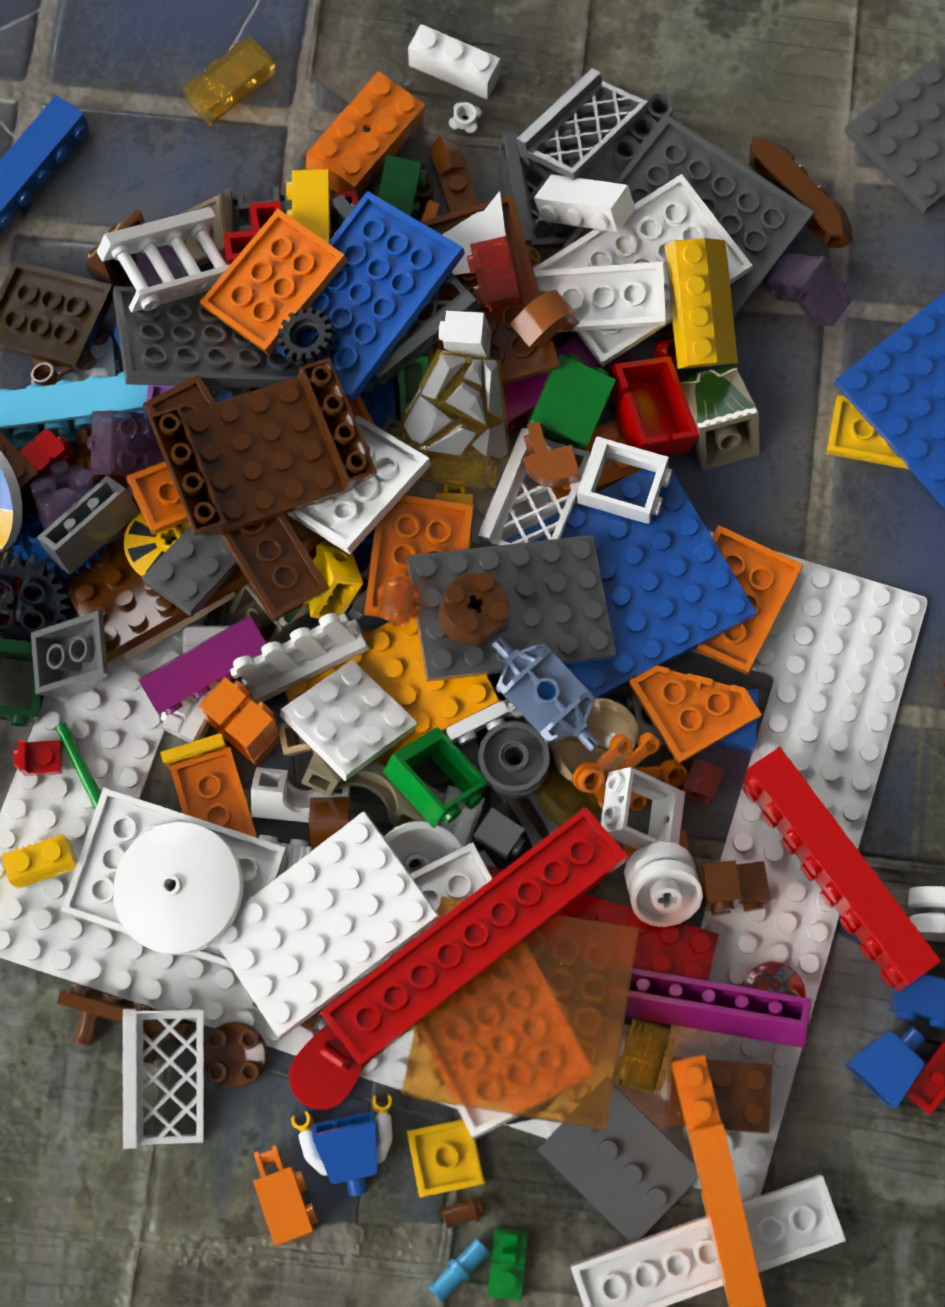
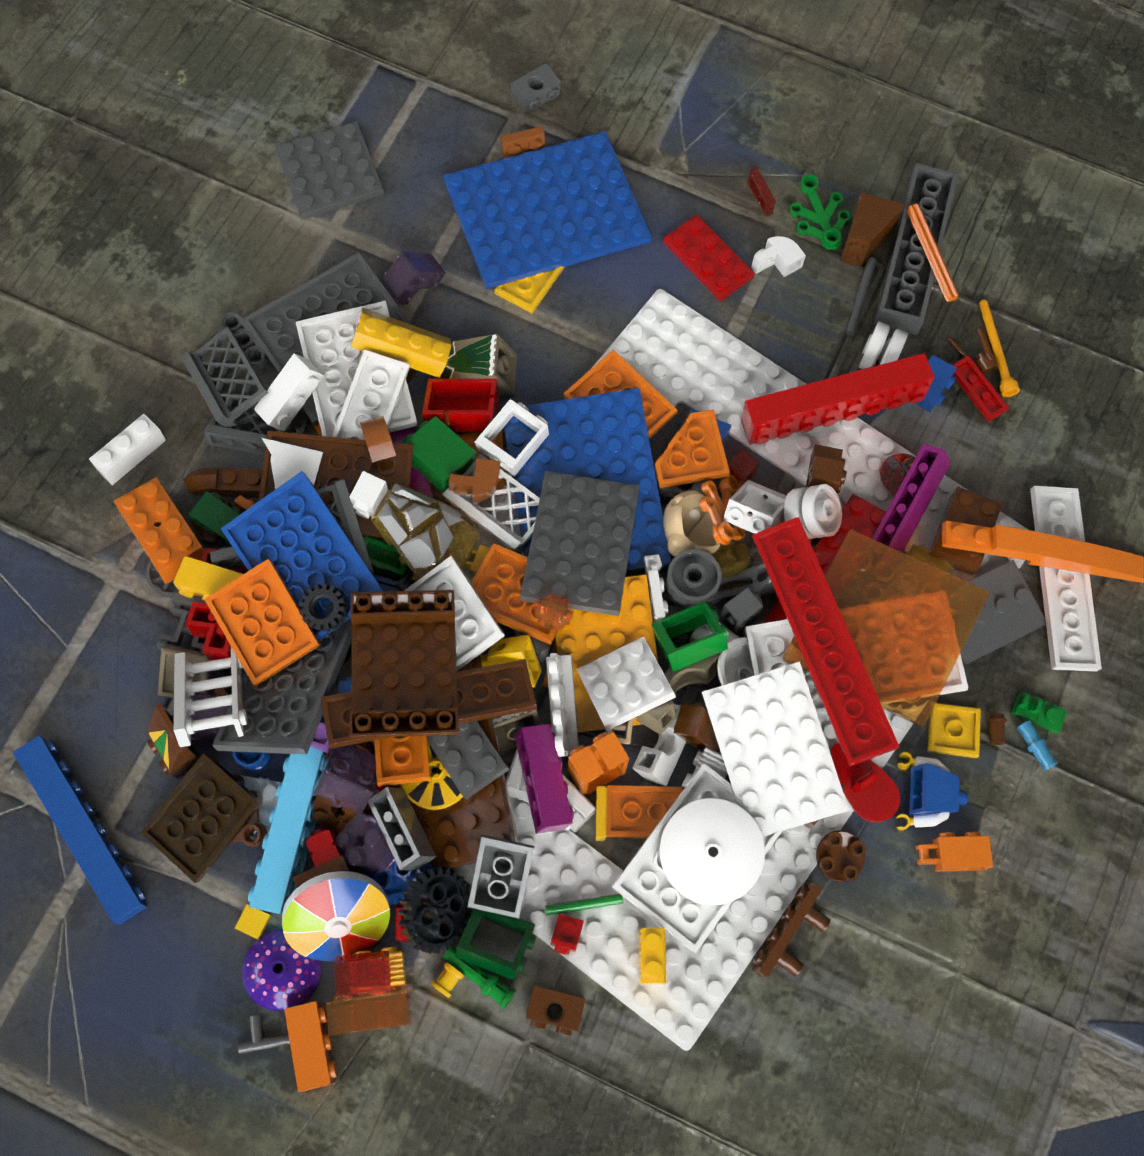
camera: 75 degrees left, 5 degrees down
white fence [123,1009,203,1149] -> none
clear yellow brick [183,35,275,127] -> none
reddish brown brick [438,572,508,646] -> none
white plate [449,102,482,133] -> none
clear red brick [467,236,522,312] -> none
sand blue plate [492,636,600,752] -> none
red hinge [653,339,676,363] -> none
reddish brown brick [749,136,853,248] -> none
blue torso [844,1027,926,1109] -> none

